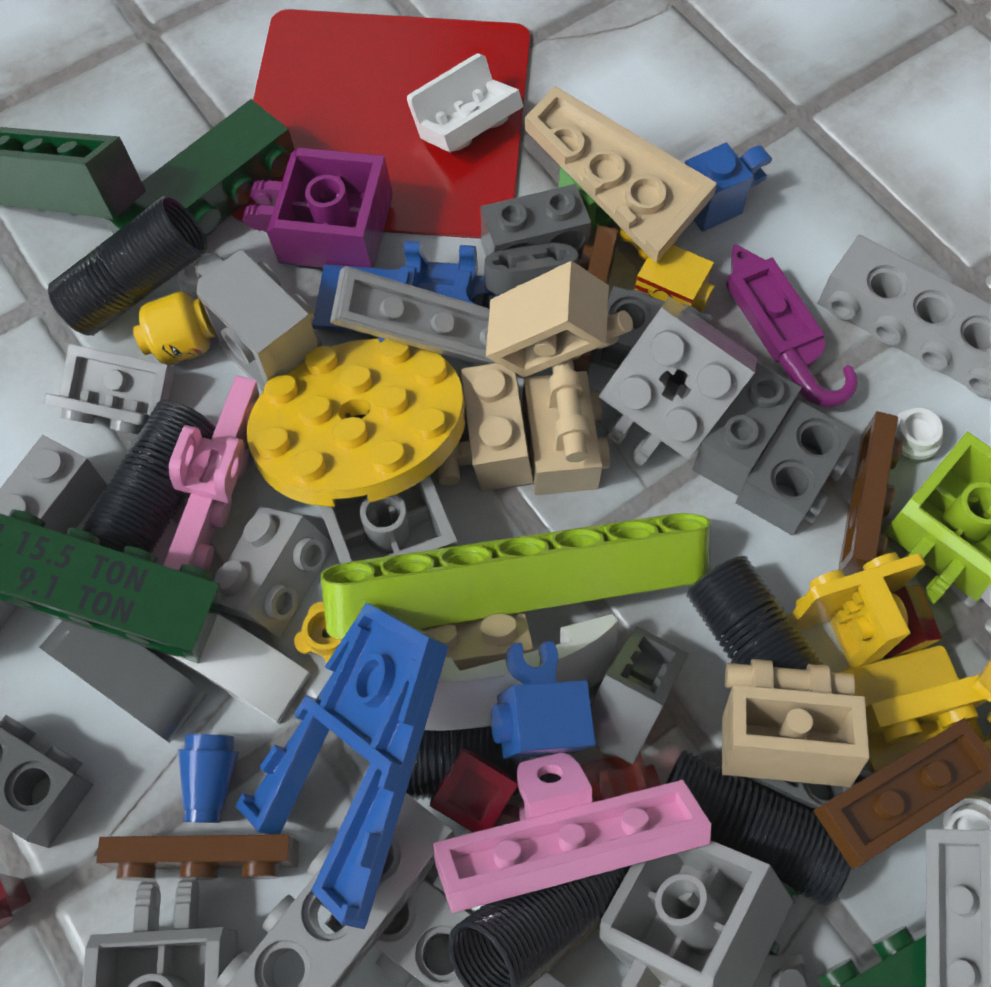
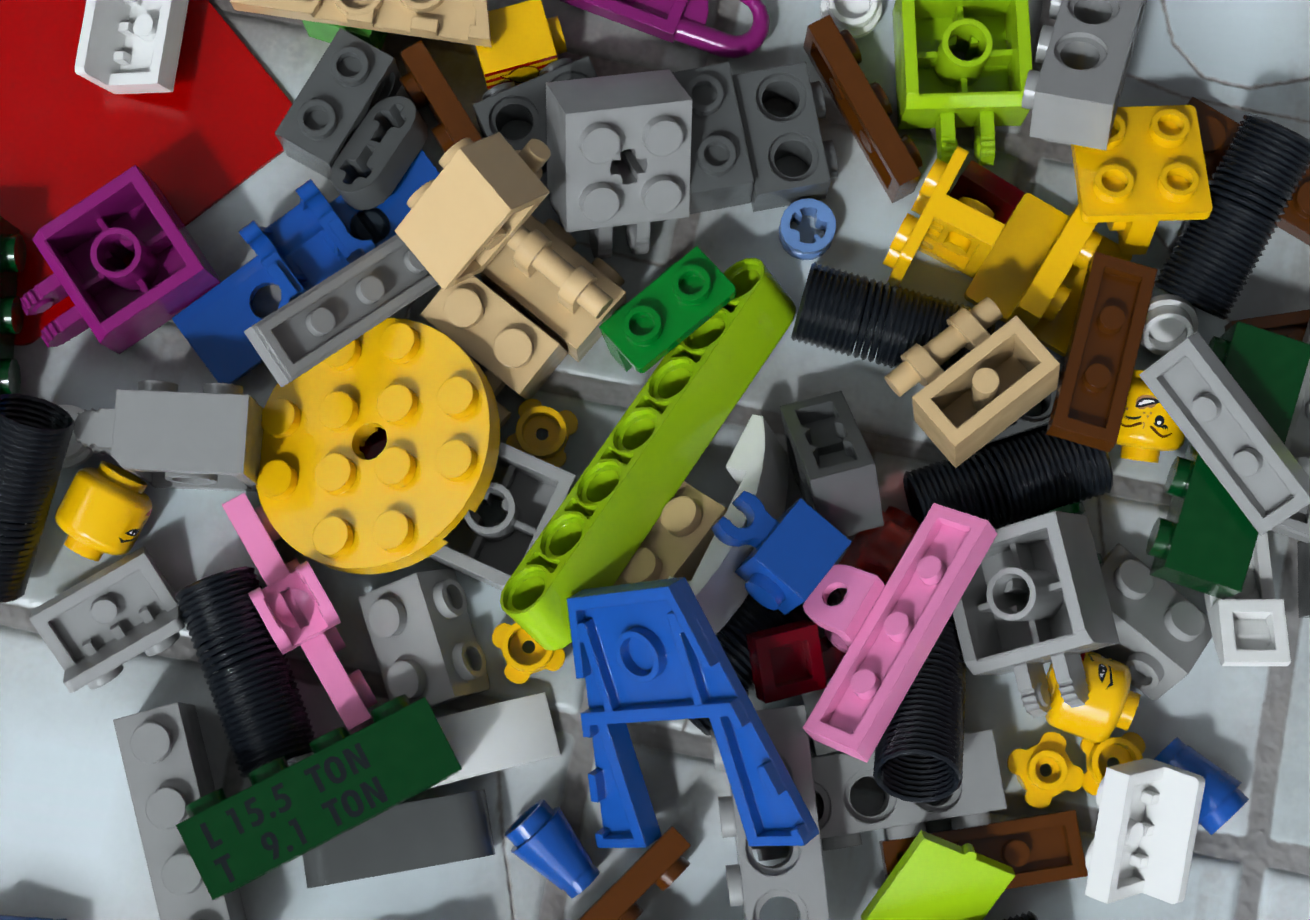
camera: 45 degrees left, 15 degrees up
none -> yellow plate [506,399,578,468]
none -> green bracket [599,246,737,373]
none -> medium blue bush [779,198,836,260]
none -> yellow head [1116,369,1186,463]

